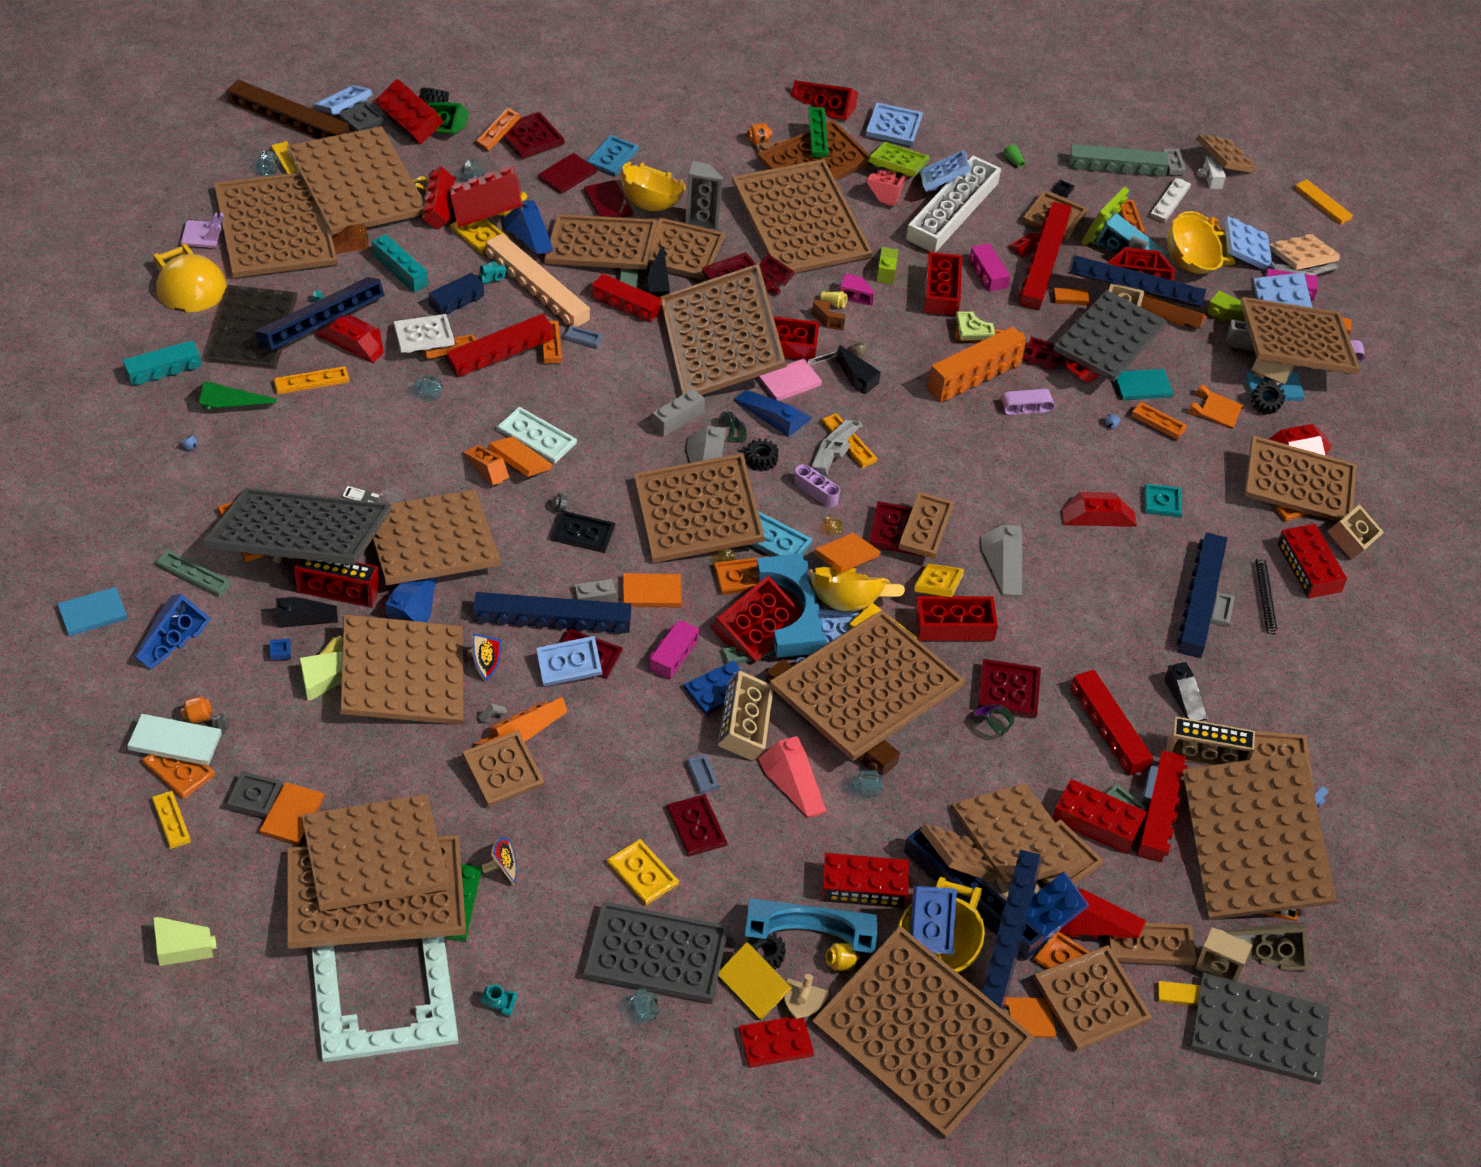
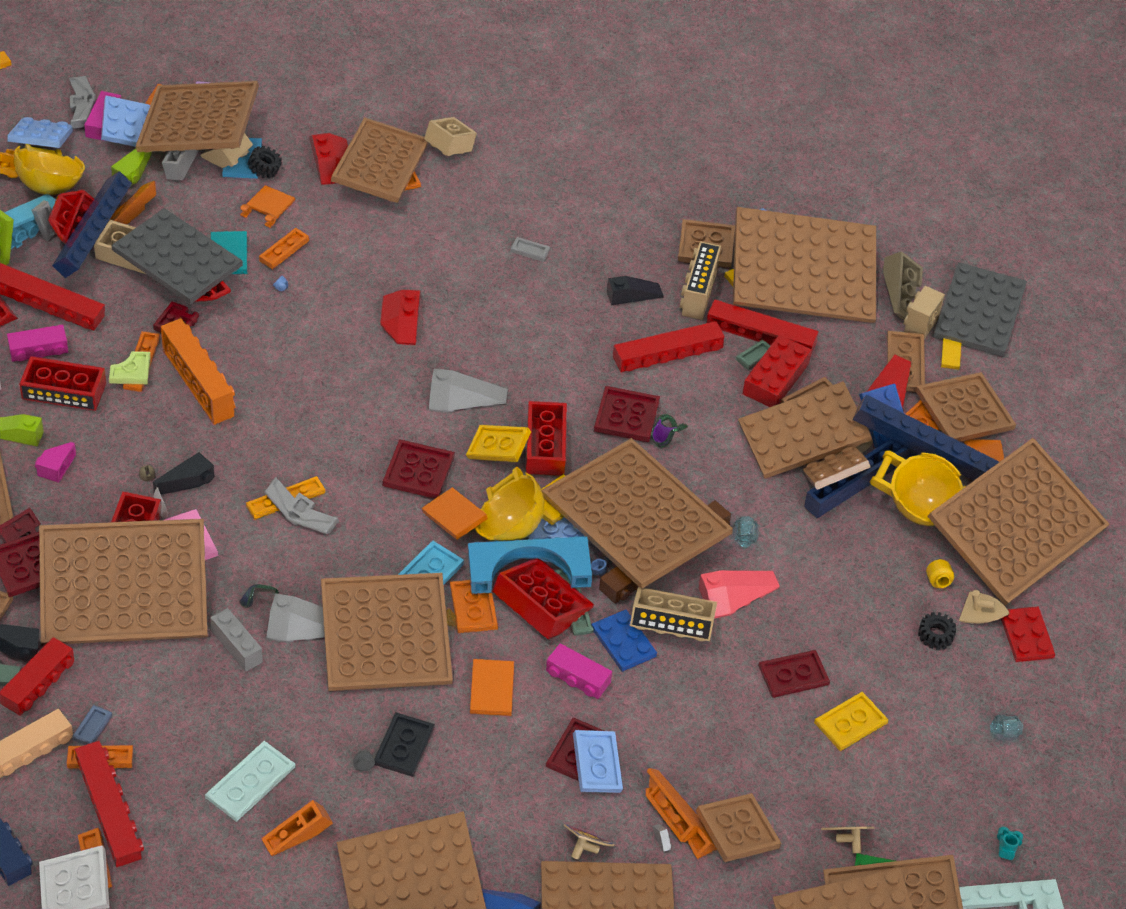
camera: 85 degrees left, 0 degrees up
clear light blue head [415,374,443,401] -> none
dark blue brick [473,592,632,634] -> none
orange tile [488,436,553,477] -> none
light grey plate [574,579,616,601] -> none
dark grey plate [584,901,729,1003] -> none
sand blue tile [686,754,719,794] -> none
yellow tile [719,942,792,1020] -> none
blue wedge [734,390,812,437] -> none
black tyre [745,438,779,472] -> none
dark azure arch [745,898,877,953] -> none
lavender beam [794,464,840,508] -> none
dark orange slope [812,299,846,331] -> none
light yellow cone [821,291,847,308] -> none
red brick [821,853,909,909] -> none
clear yellow rock [825,516,843,535] -> none
medium nougat plate [899,492,954,559] -> none
blue plate [910,886,957,954] -> none
lavender beam [1001,389,1055,415] -> none
orange tile [1053,288,1089,305] -> none
sand blue tile [1141,766,1158,808] -> none
teal tile [1144,483,1182,518] -> none
dark blue brick [1176,532,1228,658] -> none
black piece [1255,558,1278,635] -> none
light nougat plate [1270,234,1340,270] -> none
red brick [1277,524,1347,599] -> none

